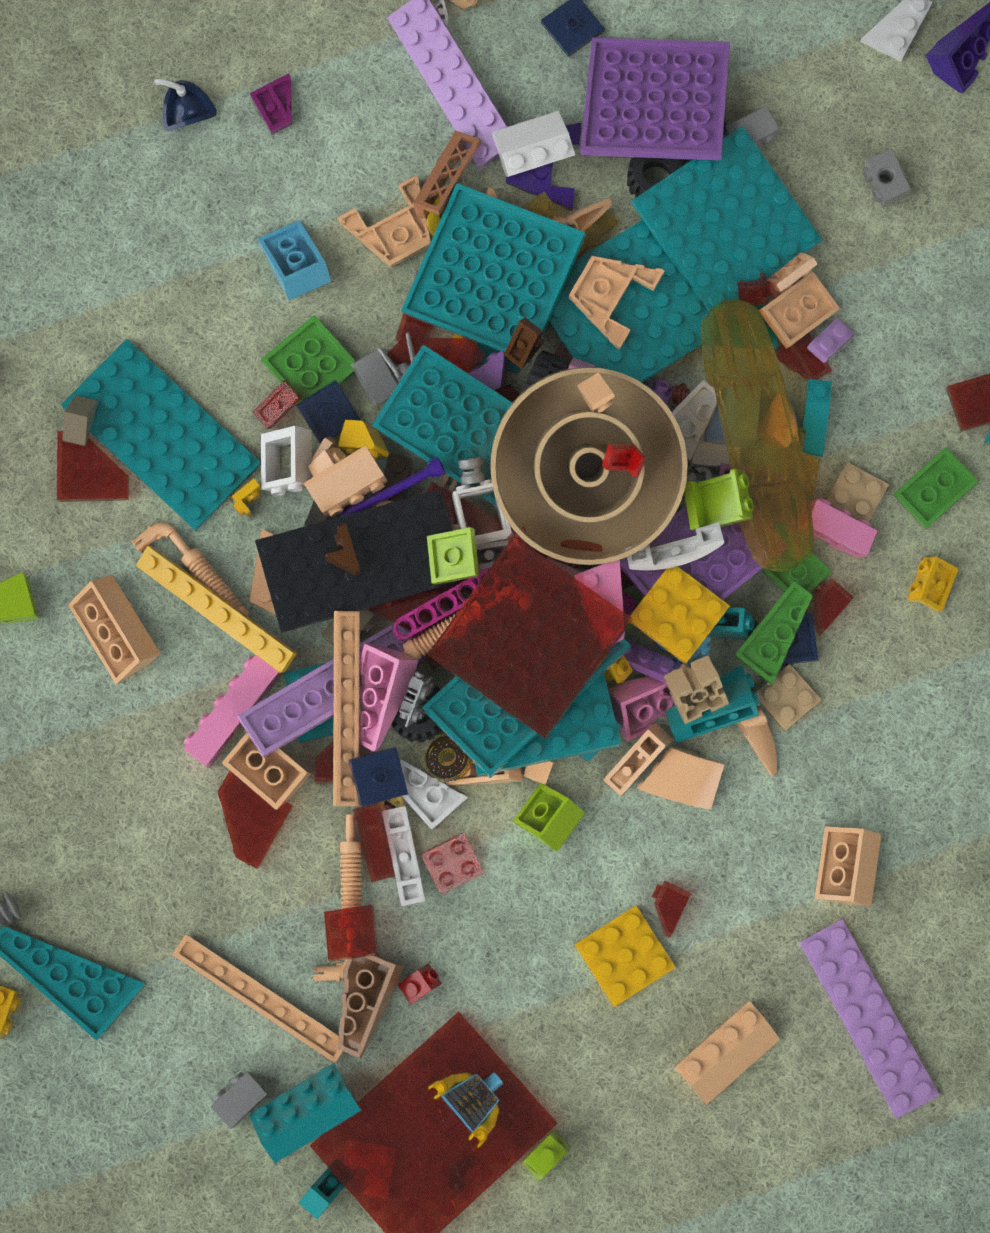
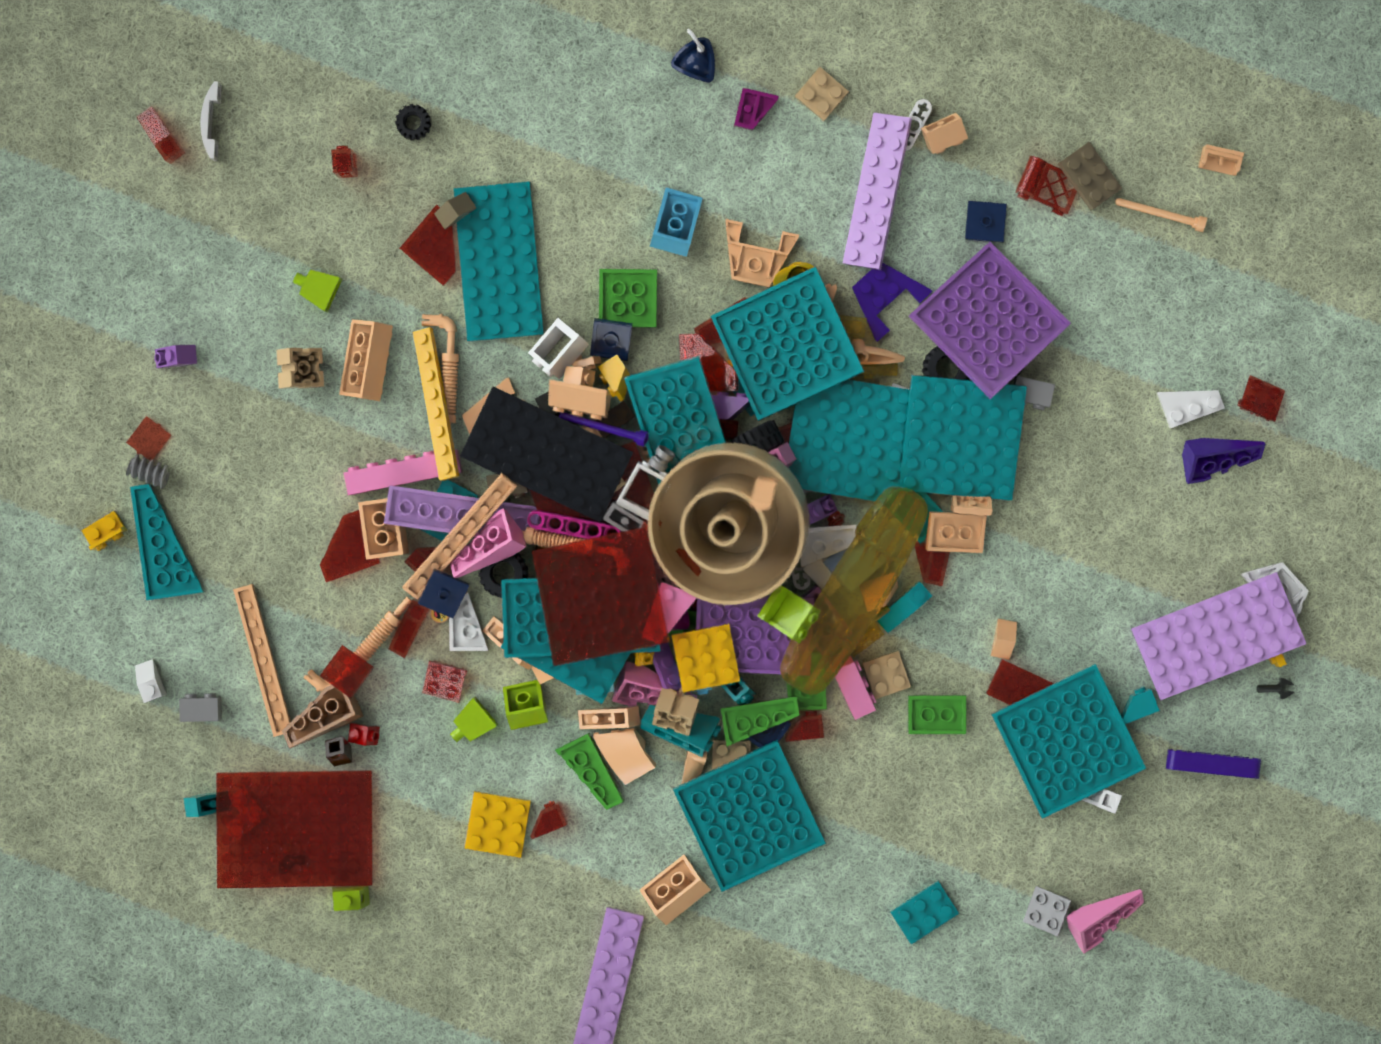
camera: 35 degrees right, 10 degrees up
yellow bracket [232,478,261,518] -> none
teal brick [249,1063,361,1163] -> none
clear red plate [253,380,302,429] -> none
reddish brown slope [325,524,360,576] -> none
light grey brick [350,350,399,405] -> none
light grey plant [378,332,415,381] -> none
white slope [382,806,425,907] -> none
light grey hinge [399,671,435,727] -> none
nougat fence [414,130,481,218] -> none
tile [424,734,472,782] -> none
lime plate [427,527,479,585] -> none
torso [428,1072,503,1147] -> none
white slope [492,111,575,177] -> none
reddish brown slope [504,317,544,369] -> none
light nougat wing [569,256,664,350] -> none
red bracket [602,444,645,477] -> none
white slope [625,522,724,570] -> none
light nougat slope [674,1001,780,1105] -> none
clear red bracket [737,273,771,307] -> none
lavender plate [807,318,855,363] -> none
light grey brick [862,149,911,207] -> none
yellow bracket [907,556,959,612] -> none
none -> white slope [135,659,167,703]
none -> tan brick [276,348,324,389]
none -> dark brown brick [325,736,352,767]
none -> lime torso [450,697,498,742]
none -> bright green wing [555,732,624,810]
none -> teal plate [673,740,826,892]
none -> tan plate [795,67,849,122]
none -> light nougat slope [991,619,1017,660]

